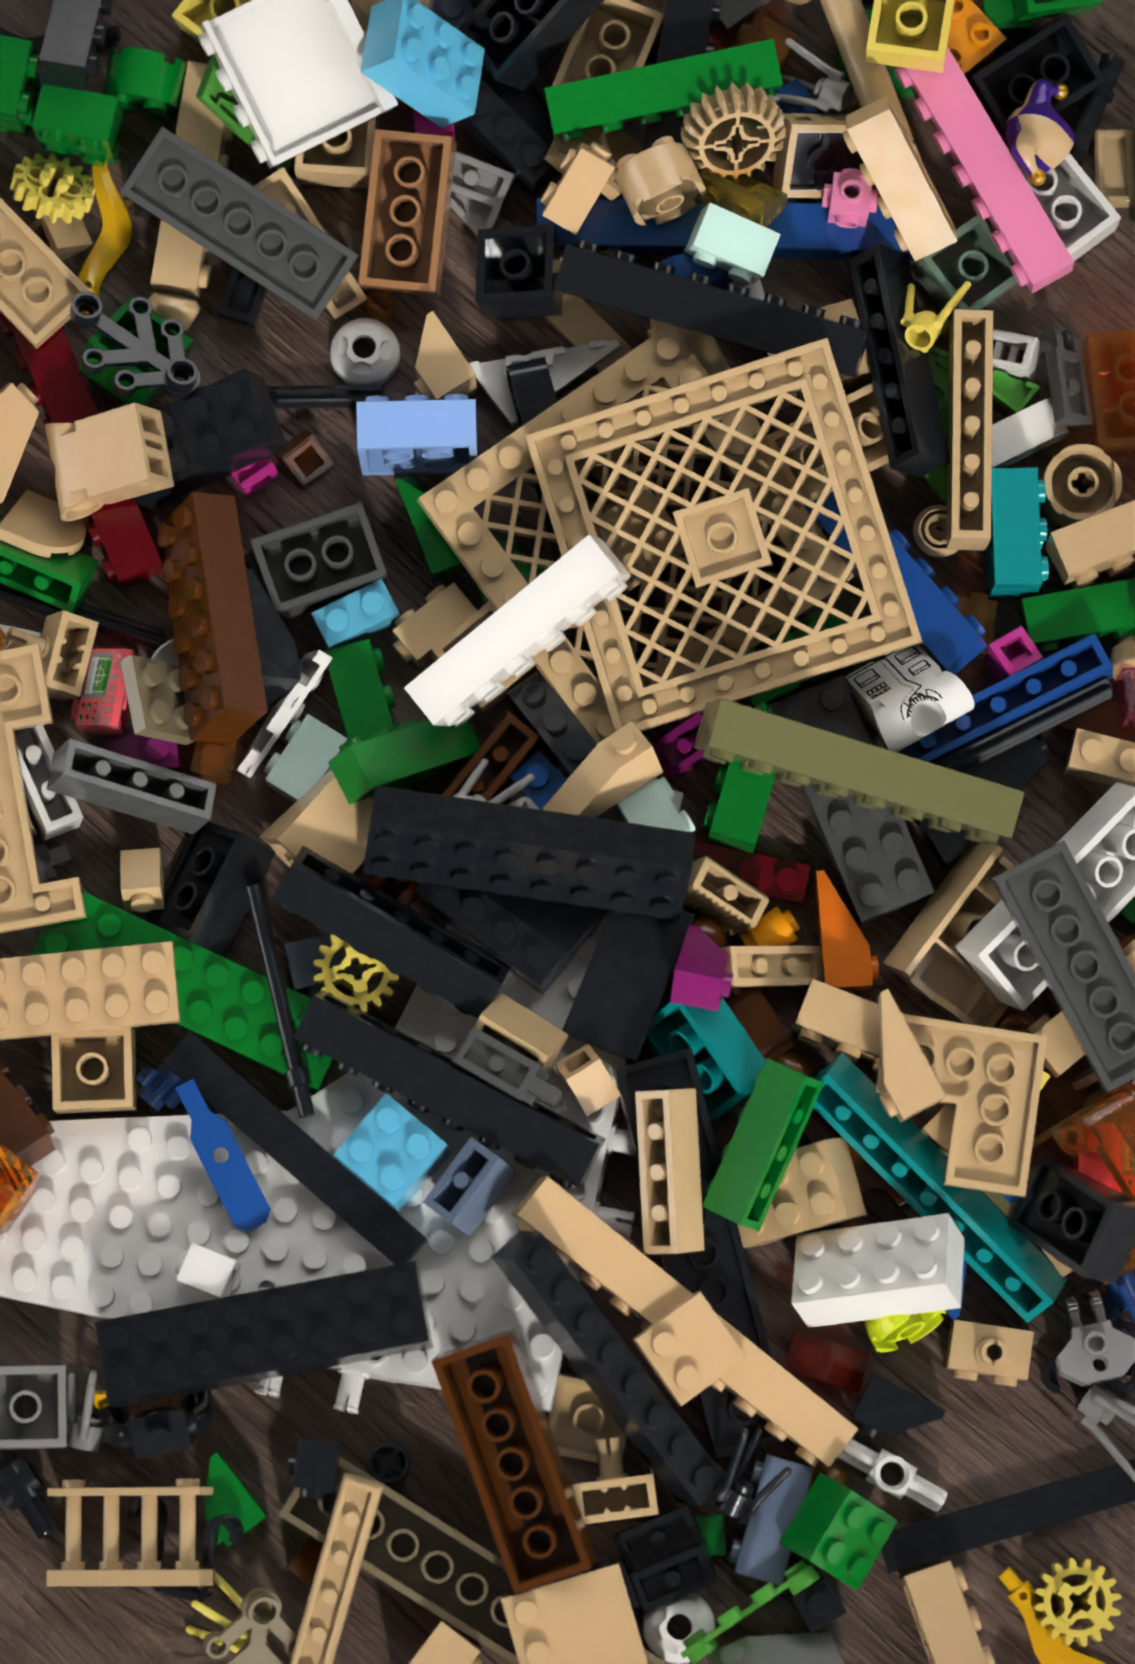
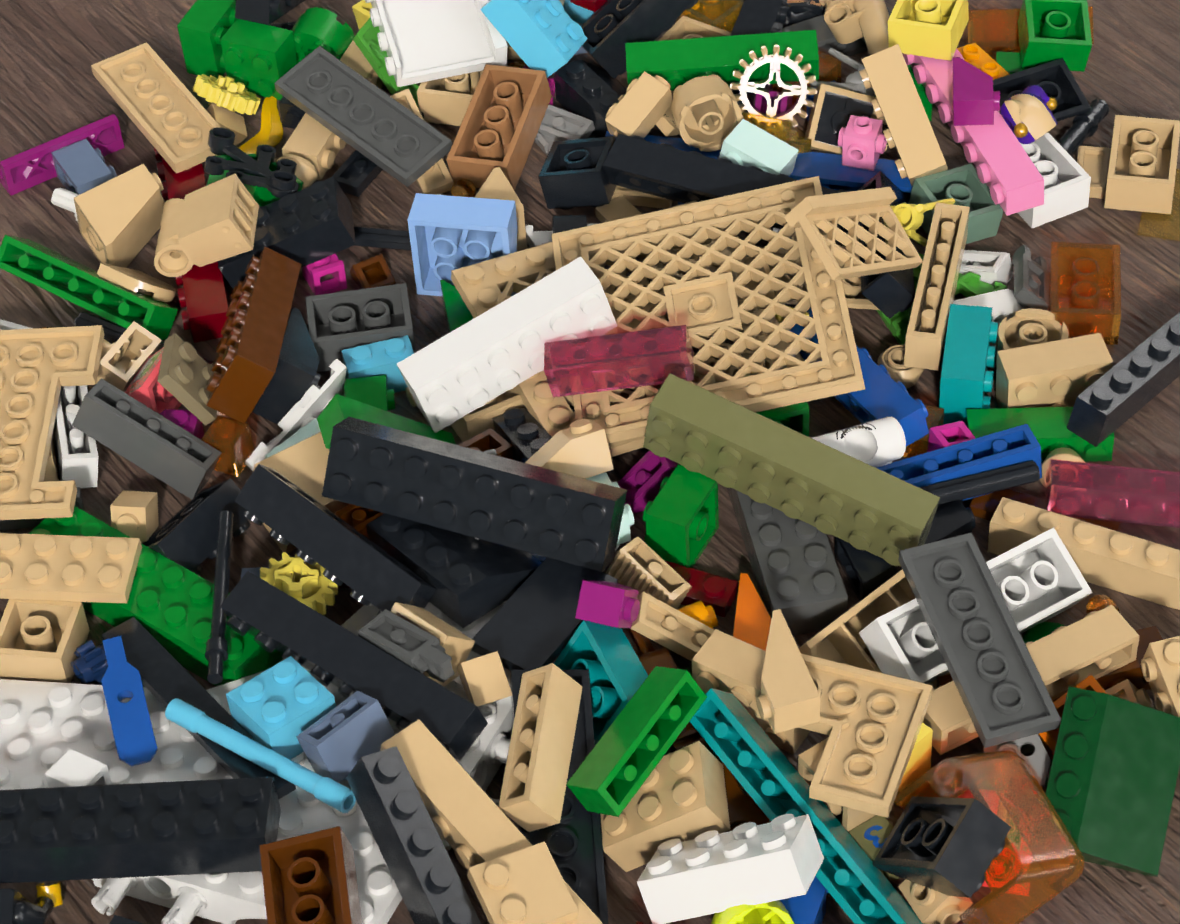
camera: 15 degrees right, 35 degrees down
none -> medium azure piece [165,698,356,813]
none -> clear pink brick [544,325,694,397]
none -> tan fence [784,187,923,281]
none -> magenta slope [953,57,1000,126]

